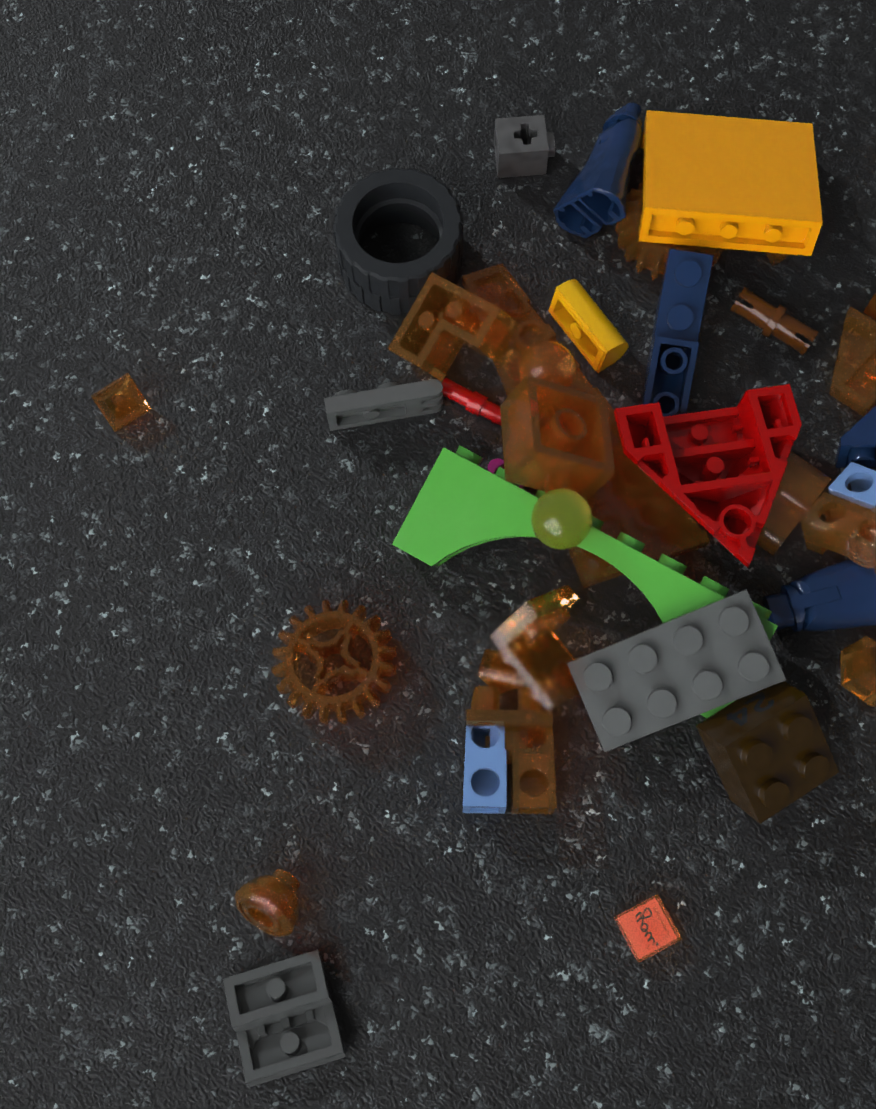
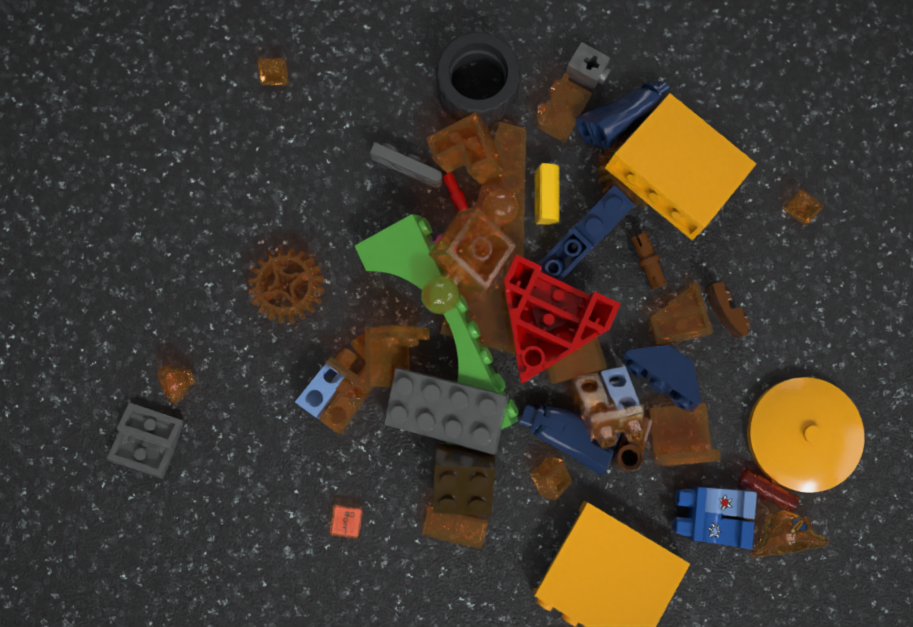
camera: 30 degrees right, 10 degrees up
none -> clear orange slope [422,505,489,548]
none -> clear orange bracket [536,73,592,143]

